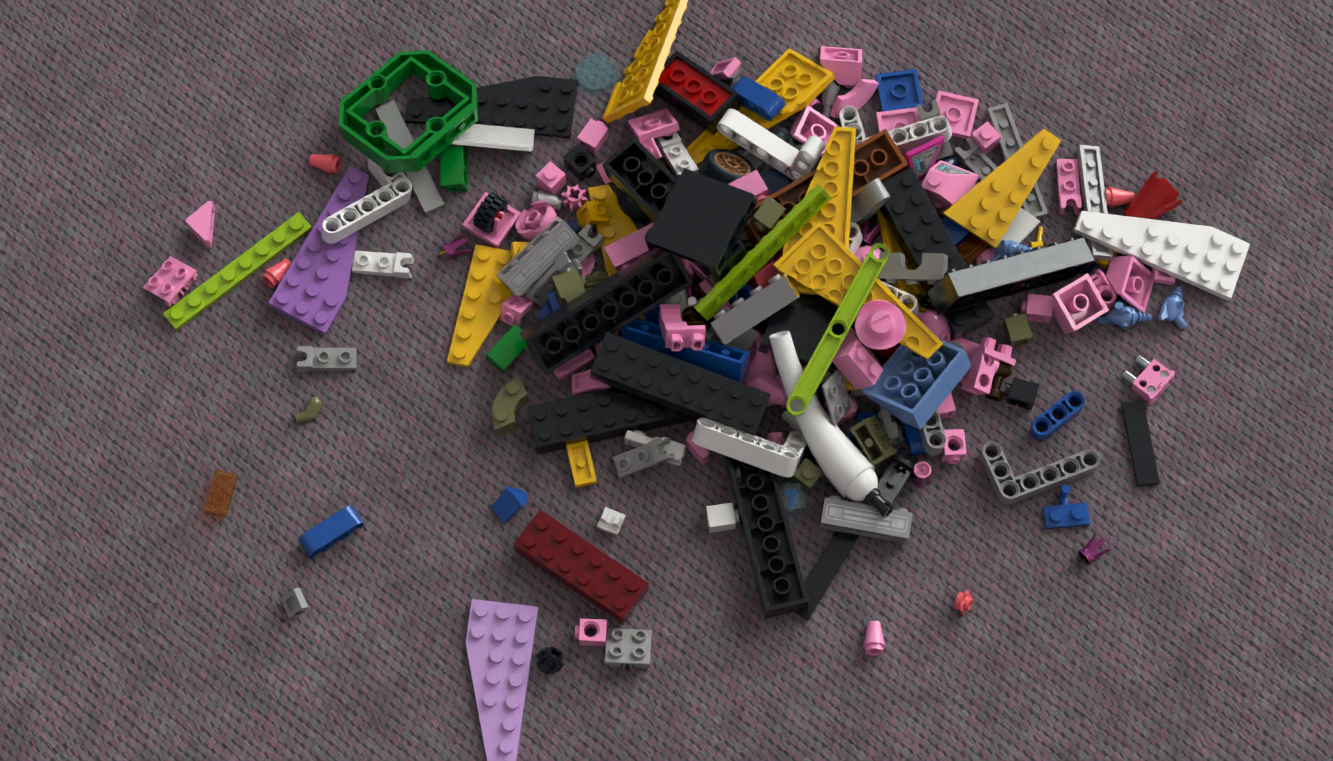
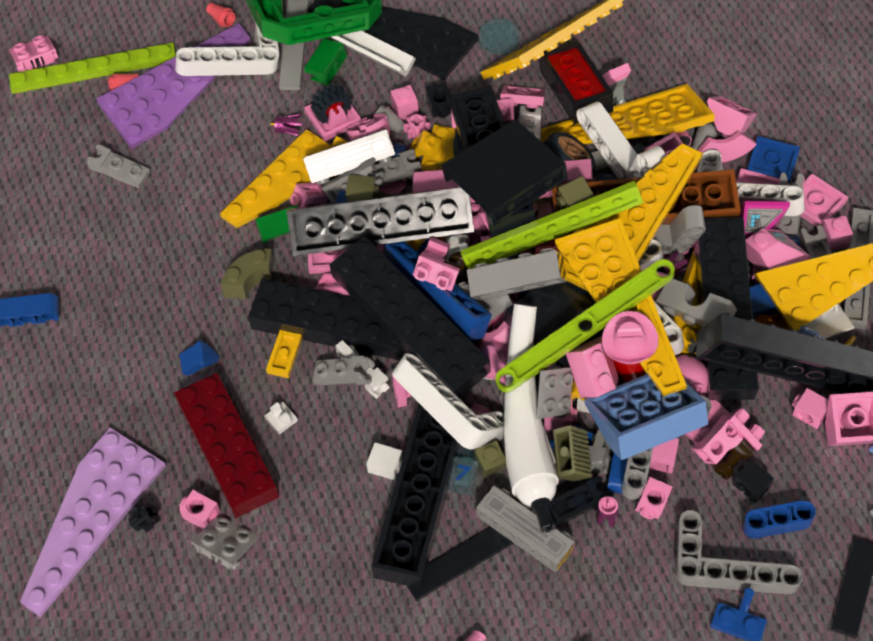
camera: 30 degrees right, 10 degrees down
bright pink slope [185,201,215,248] -> none
olive arm [294,397,322,424] -> none
white plate [352,251,414,279] -> none
bright pink brick [577,118,609,155] -> none
blue beam [731,76,786,121] -> none
olive brick [1002,313,1032,348] -> none

